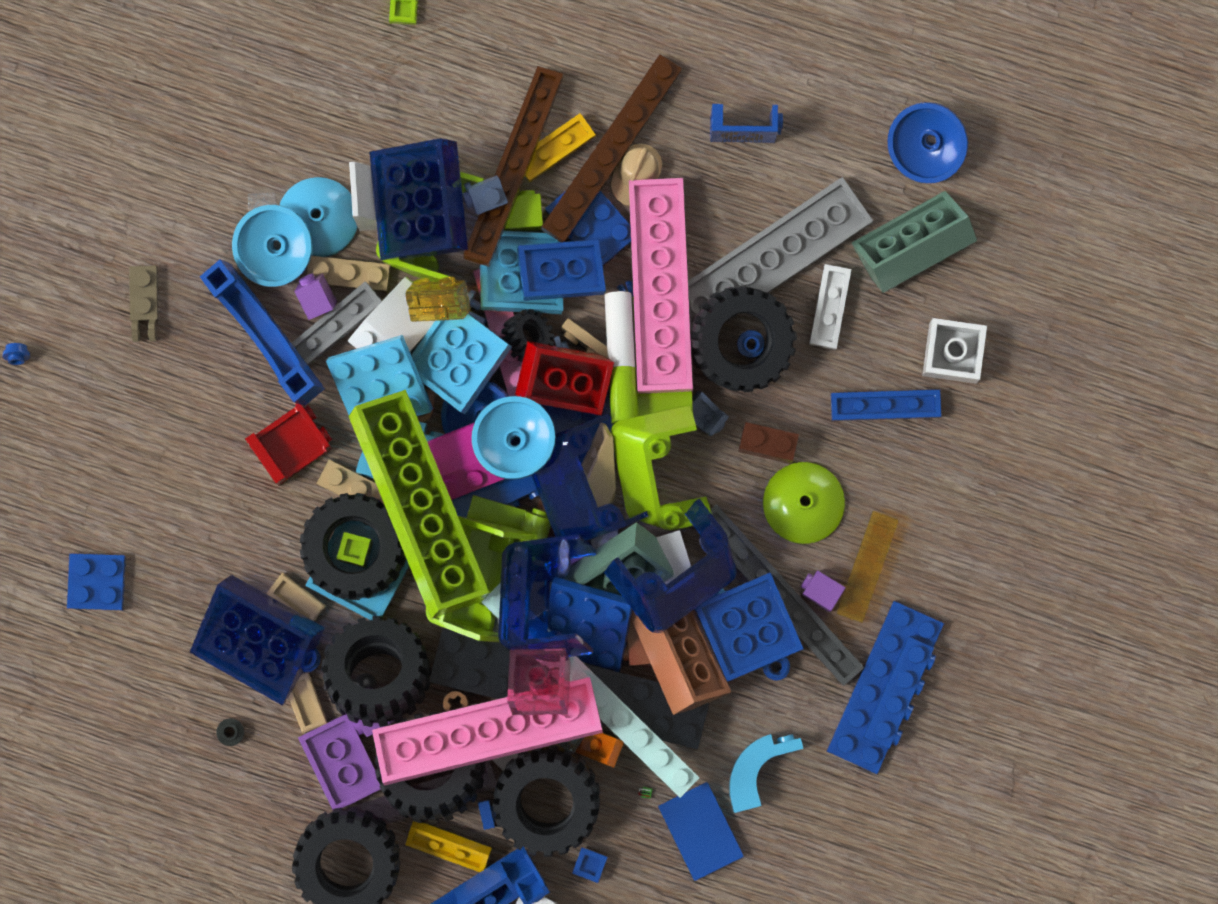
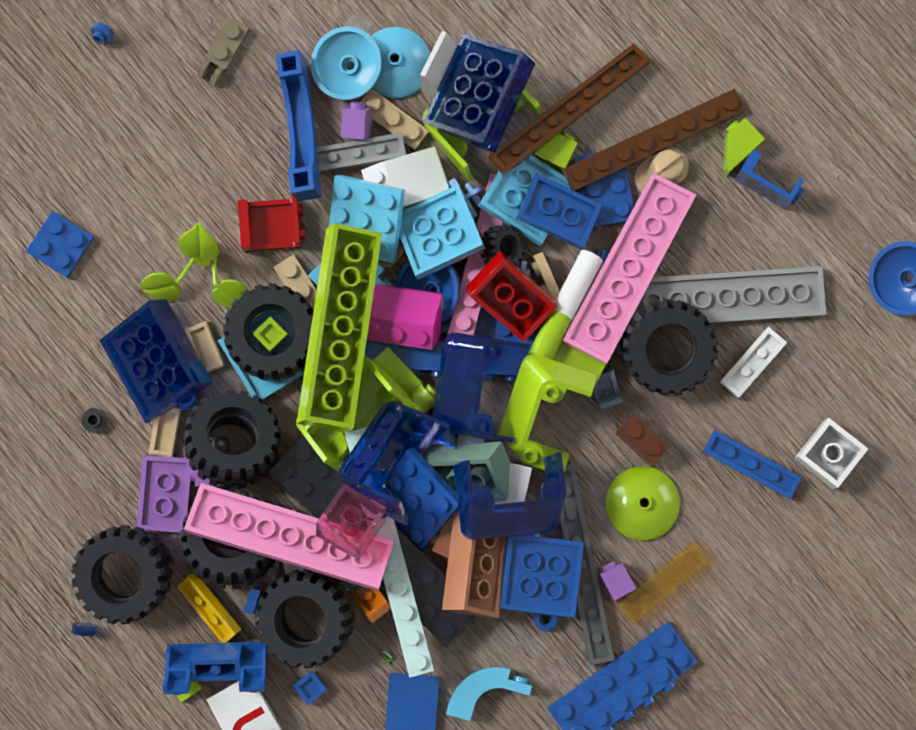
camera: 30 degrees right, 0 degrees up
clear yellow brick [405,277,471,322] -> none
medium nougat bush [443,691,469,712] -> none
sand blue bracket [462,176,508,215] -> none
medium azure dish [472,396,556,480] -> none
yellow plate [525,113,596,183] -> none
tan slope [569,423,616,513] -> none
blue plate [737,330,764,358] -> none
sand green slope [851,191,977,293] -> none
none -> lime plant [140,222,250,309]
none -> lime slope [723,118,765,176]

